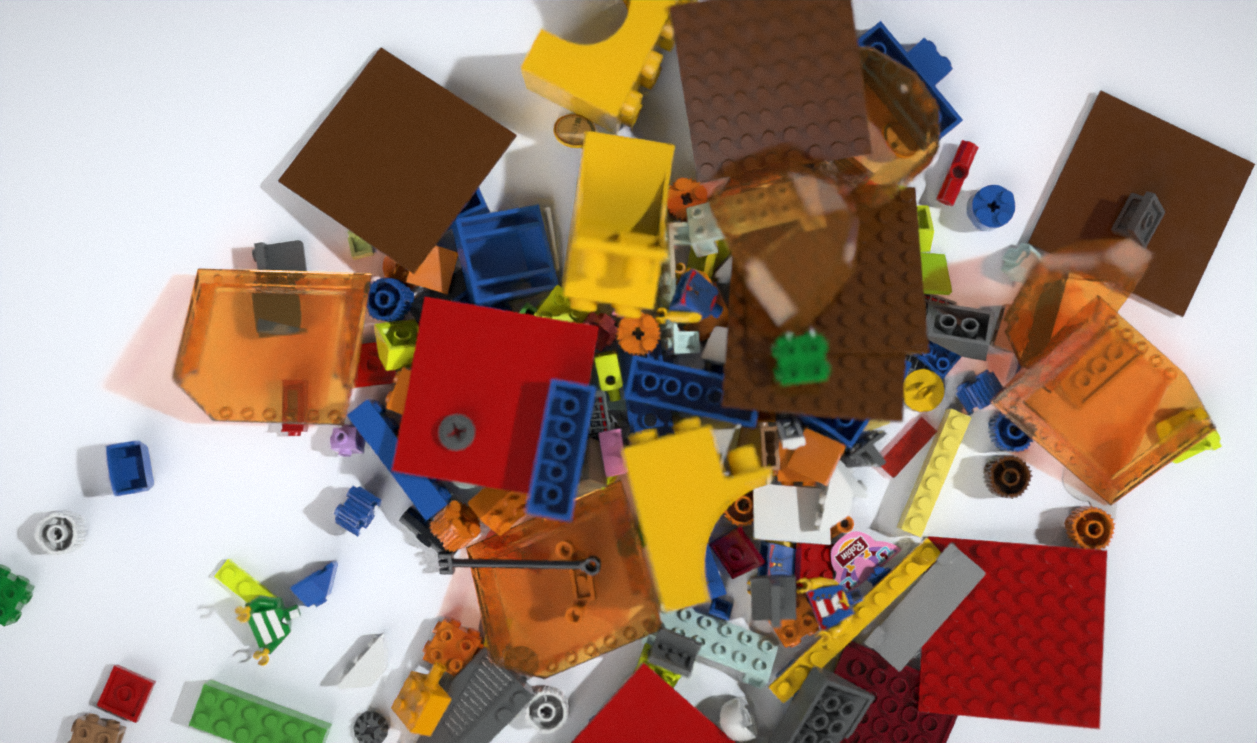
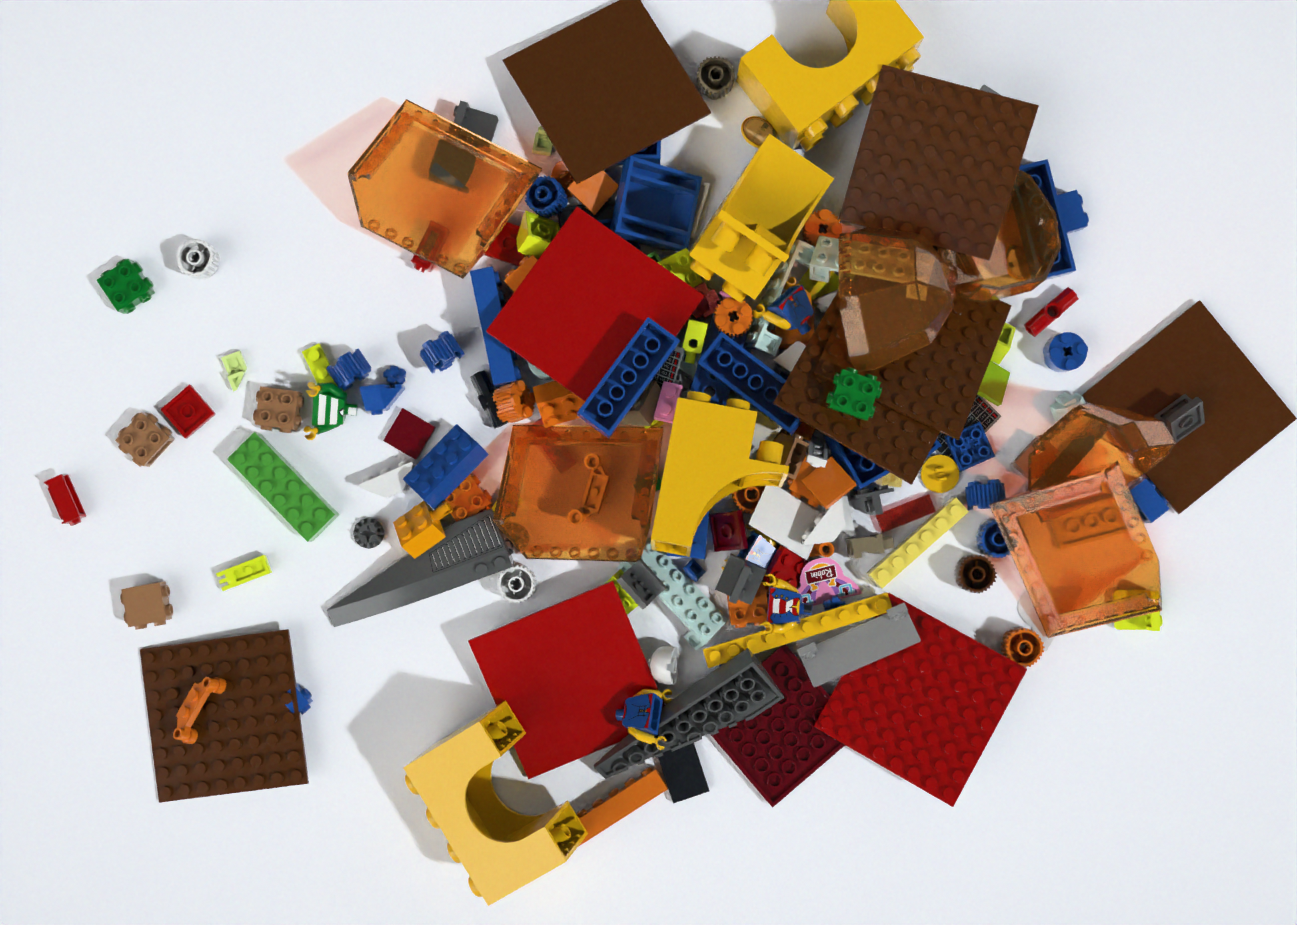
camera: 25 degrees right, 0 degrees up
blue piece [106,441,154,497] -> none
lavender brick [330,424,365,457] -> none
black hinge [437,551,602,575] -> none
dark grey gear [439,414,475,450] -> none
dark grey slope [926,301,995,361] -> none
none -> yellowish green slope [221,350,247,392]
none -> medium nougat brick [253,386,304,433]
none -> blue brick [326,348,371,391]
none -> blue plant [383,365,406,386]
none -> dark red tile [383,408,436,460]
none -> blue brick [403,424,489,510]
none -> dark tan brick [696,56,735,100]
none -> dark tan hips [845,534,894,559]
none -> blue brick [1122,478,1170,523]

